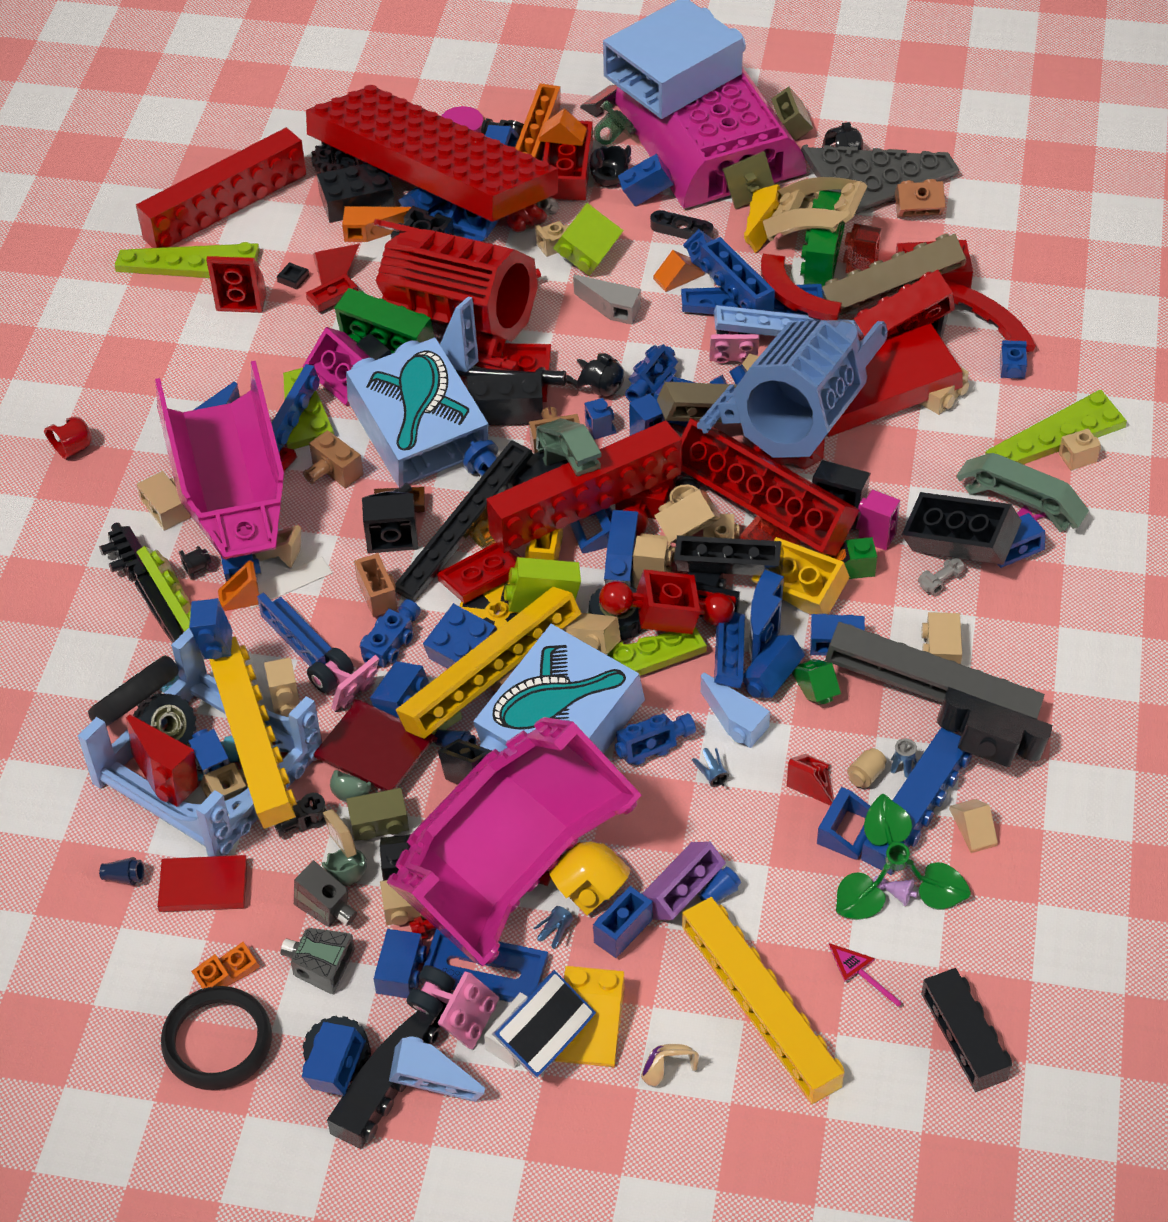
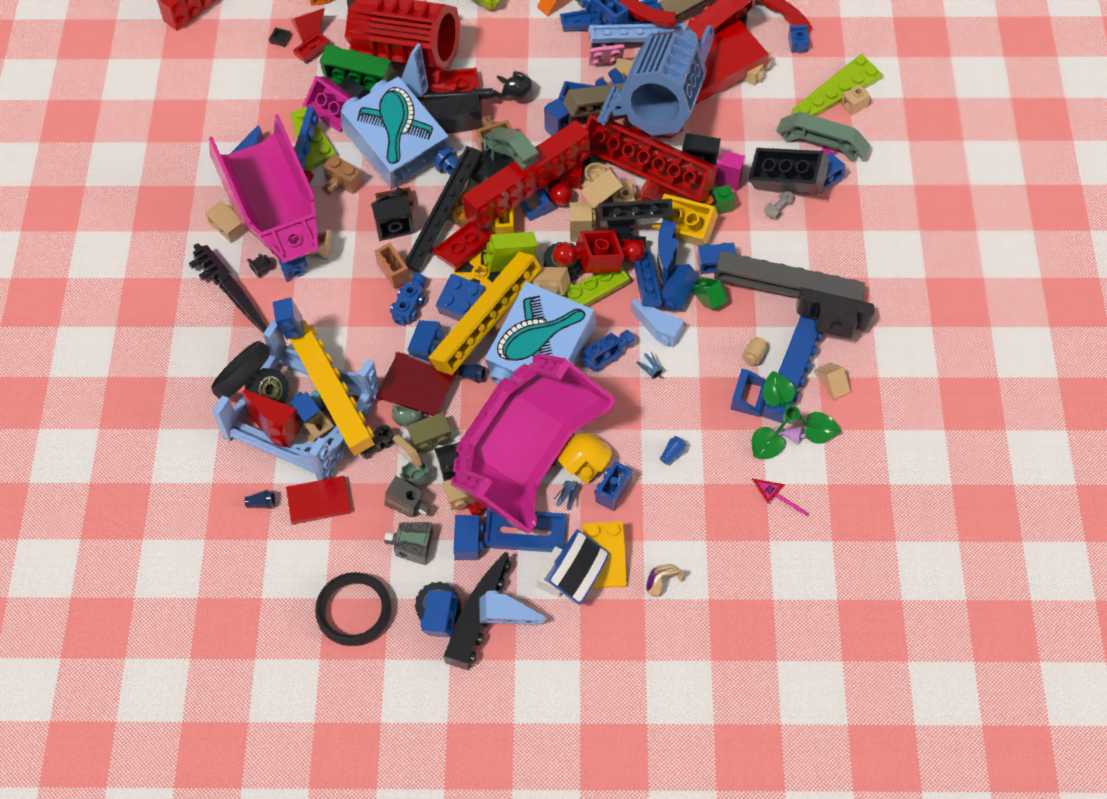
camera: 10 degrees left, 10 degrees up
red helmet [44,416,92,459] -> none
lime wing [115,242,260,278] -> none
lime wing [137,546,191,632] -> none
orange slope [191,942,261,989] -> none
red slope [206,256,267,313] -> none
orange slope [218,560,259,611] -> none
white sticker [250,556,332,608] -> none
blue fence [257,592,332,666] -> none
tan brick [264,657,300,717] -> none
plate [307,648,379,711] -> none
bright pink plate [406,965,499,1049] -> none
black brick [438,739,492,784] -> none
light grey slope [573,274,641,325] -> none
blue brick [584,398,616,440] -> none
blue slope [604,510,638,588] -> none
blue brick [625,344,678,402] -> none
medium lavender brick [642,841,726,920] -> none
yellow brick [682,897,845,1104] -> none
red slope [786,754,834,806] -> none
piece [891,738,917,778] -> none
tan piece [921,612,962,664] -> none
black brick [921,968,1012,1092] -> none

